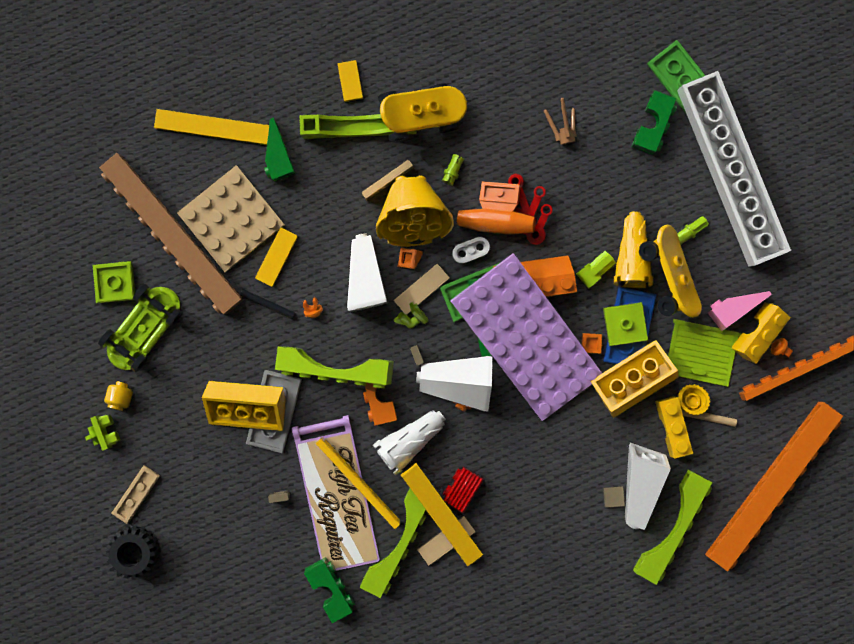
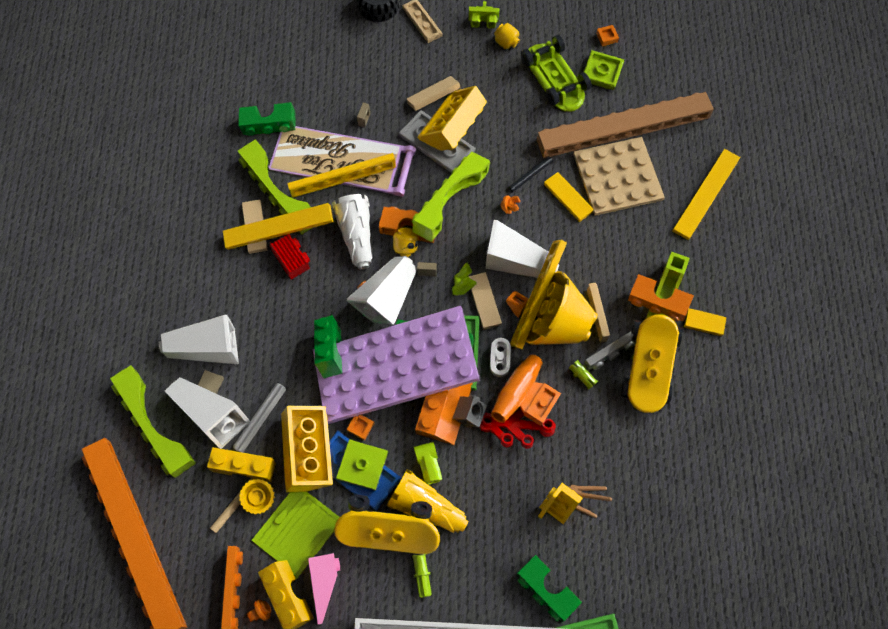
camera: 115 degrees right, 20 degrees down
green slope [264,117,295,182] -> none
none -> white slope [159,315,239,364]
none -> light grey axle [233,383,286,453]
none -> green arch [314,315,342,378]
none -> yellow head [393,228,418,257]
none -> tan tile [407,76,460,111]
none -> dark grey brick [453,395,487,427]
none -> yellow tile [510,240,567,349]
none -> yellow bracket [538,483,583,525]
none -> light grey plate [584,332,636,371]
none -> orange plate [596,25,619,46]
none -> orange arch [628,274,694,322]

